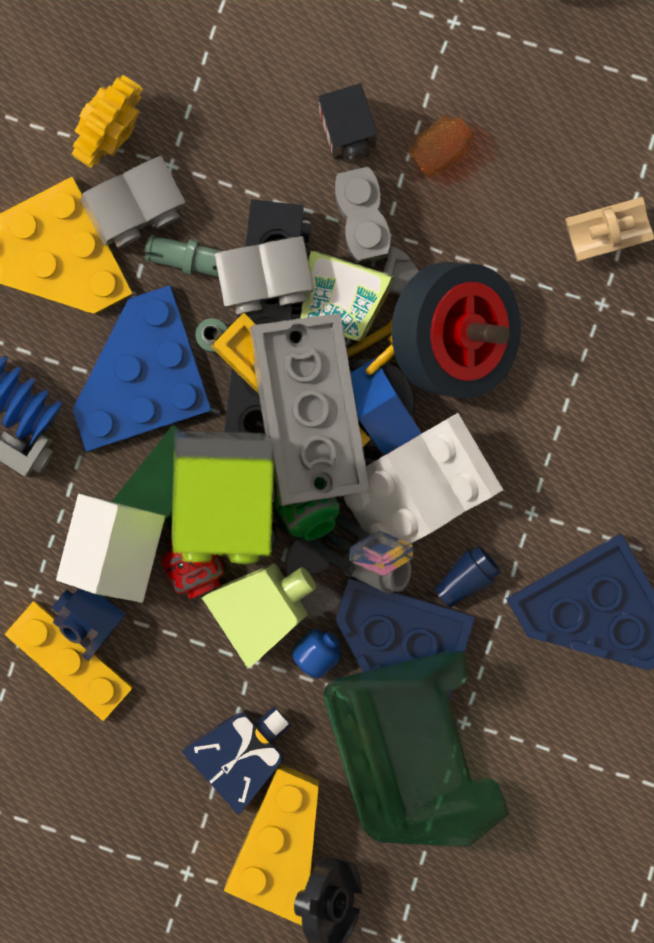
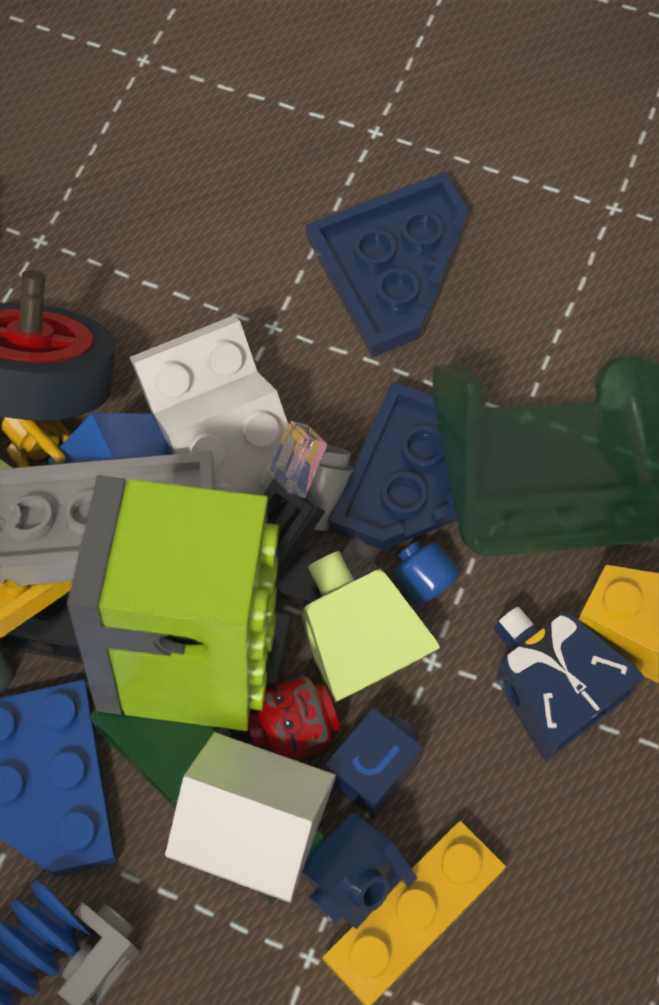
camera: 85 degrees left, 25 degrees down
dark blue cone [434,545,501,608] -> none
none -> dark blue brick [325,708,422,819]

